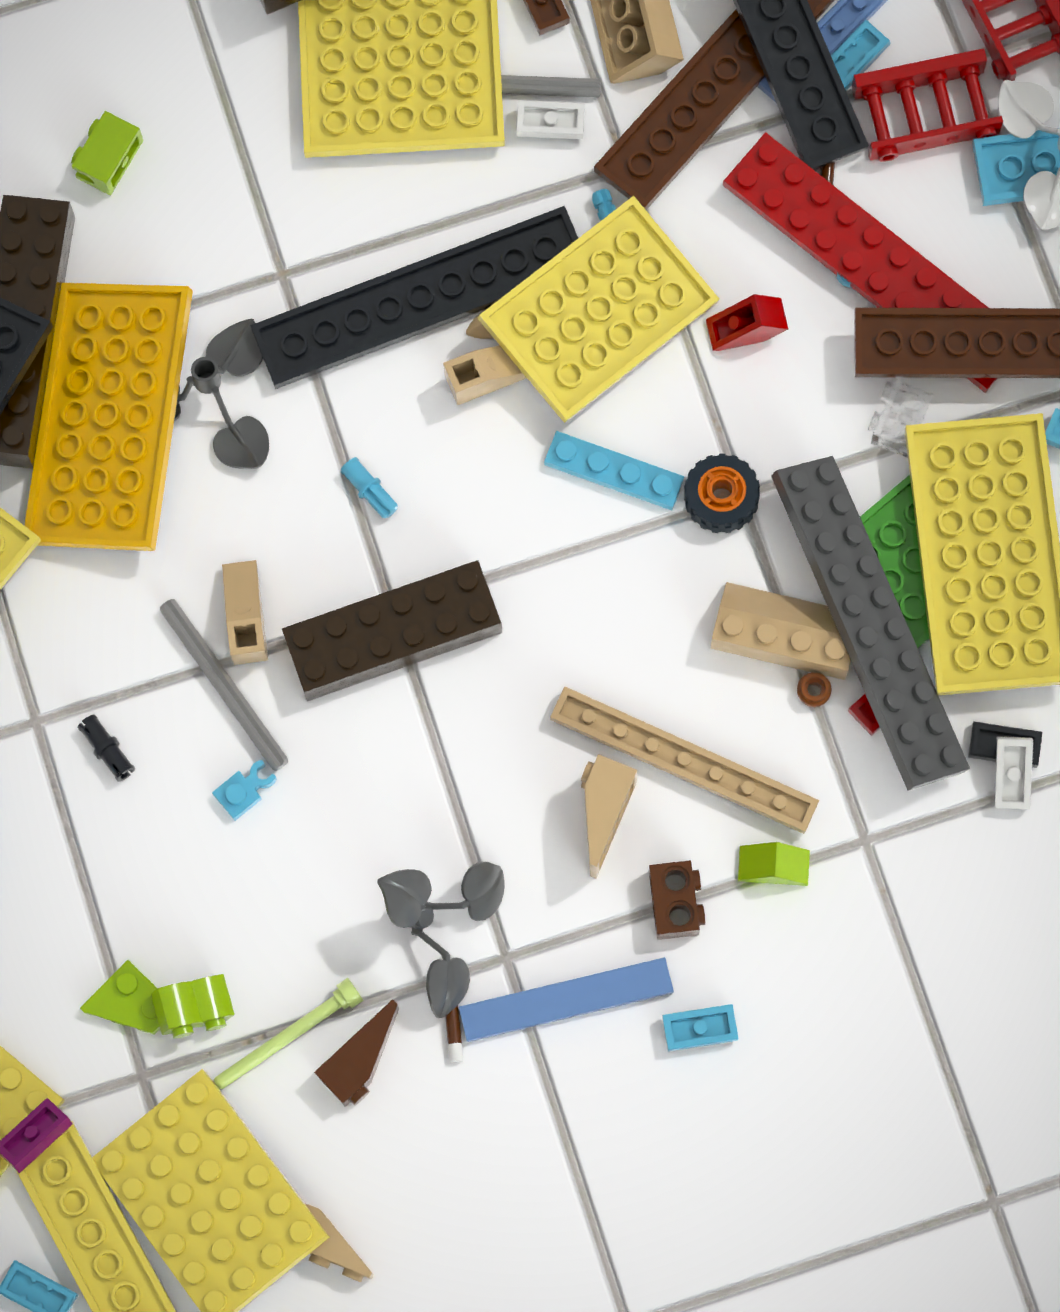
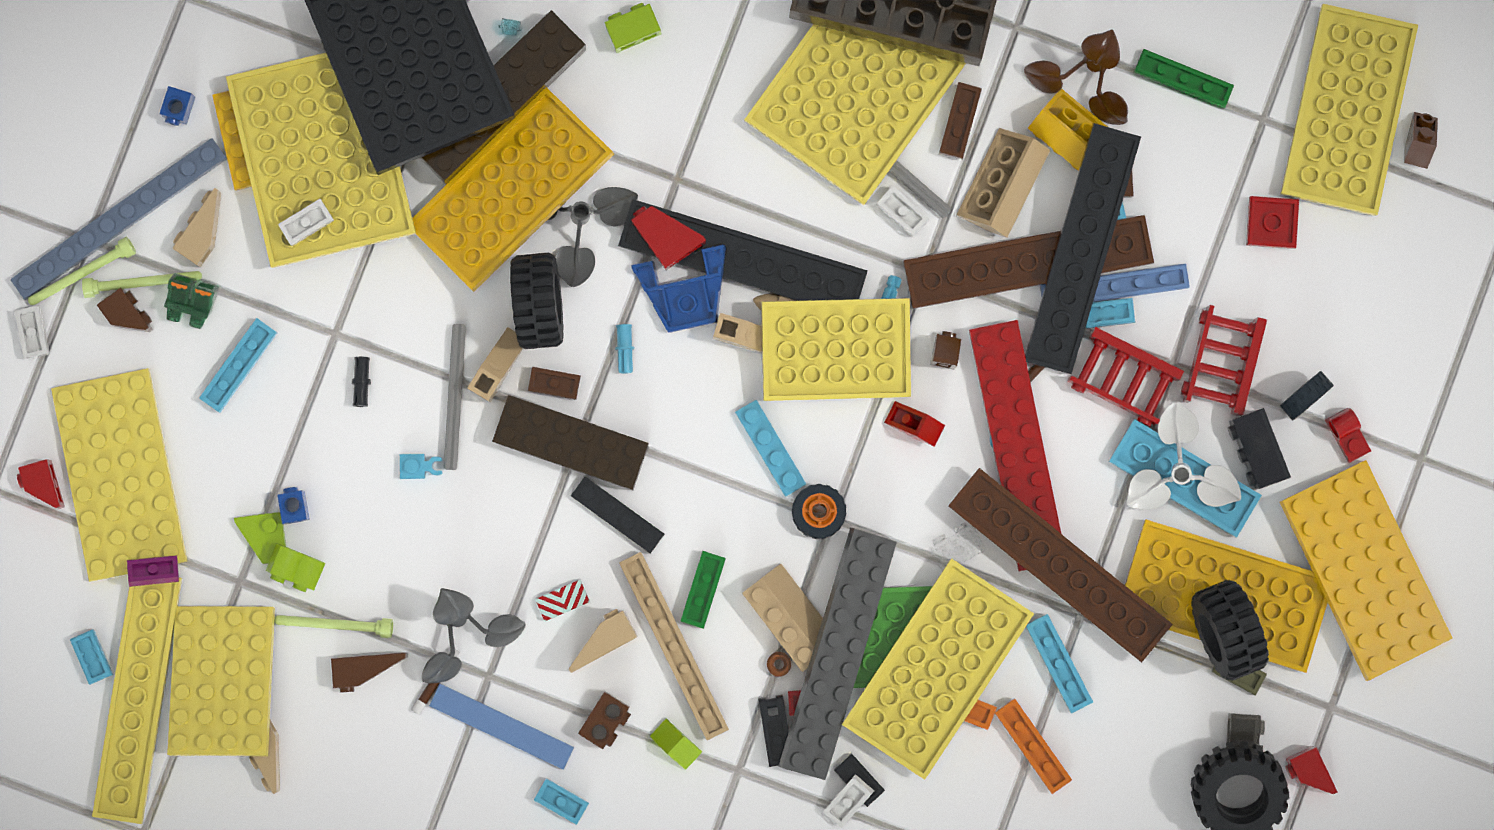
camera: 30 degrees right, 10 degrees up
none -> blue brick [277,487,310,525]
none -> black tyre [510,252,564,350]
none -> reddish brown plate [528,367,581,400]
none -> tile [535,579,590,622]
none -> black plate [571,476,665,554]
none -> red slope [631,206,706,271]
none -> blue wing [631,245,726,333]
none -> green plate [680,551,726,629]
none -> black plate [758,694,789,767]
none -> reddish brown slope [930,331,961,370]

